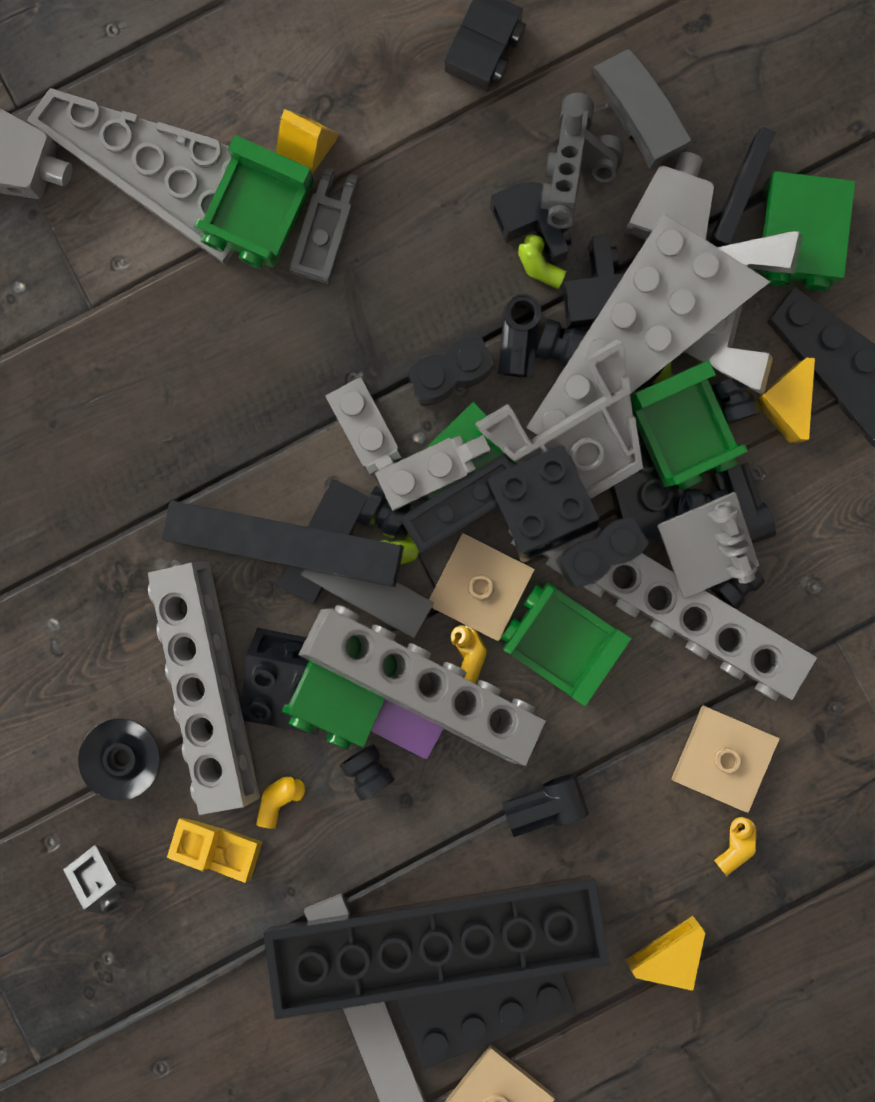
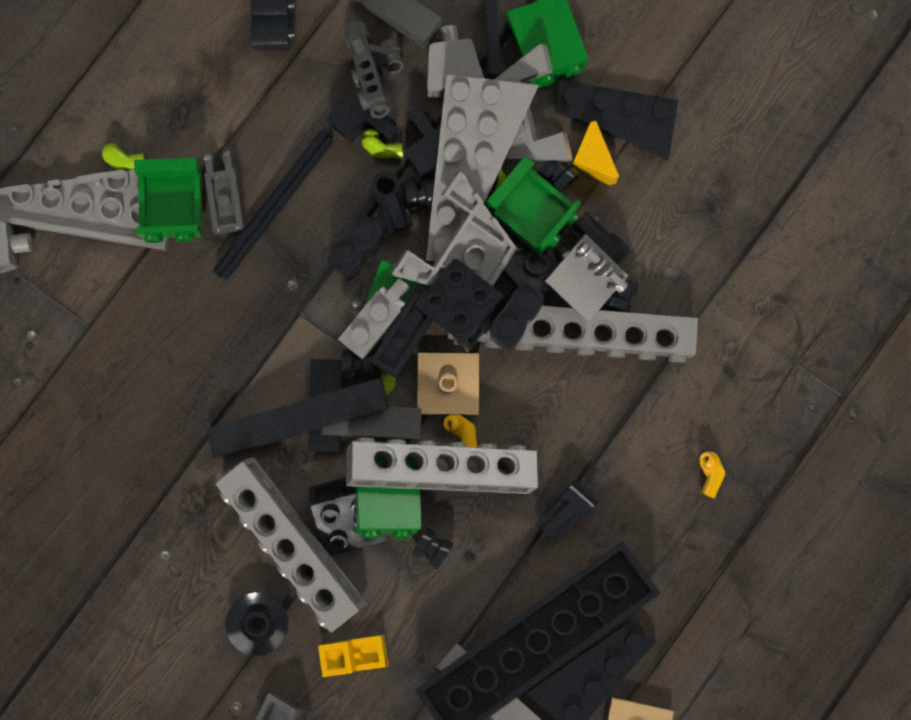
camera: 25 degrees left, 5 degrees down
yellow arm [256,776,305,829] -> none
yellow slope [276,109,339,174] -> none
light grey hinge [326,377,401,475] -> none
medium lavender slope [371,699,443,759] -> none
green panel [501,583,632,706] -> none
yellow slope [625,916,705,991] -> none
tan plate [671,705,780,813] -> none
none -> lime arm [102,143,145,171]
none -> black axle [213,130,333,281]

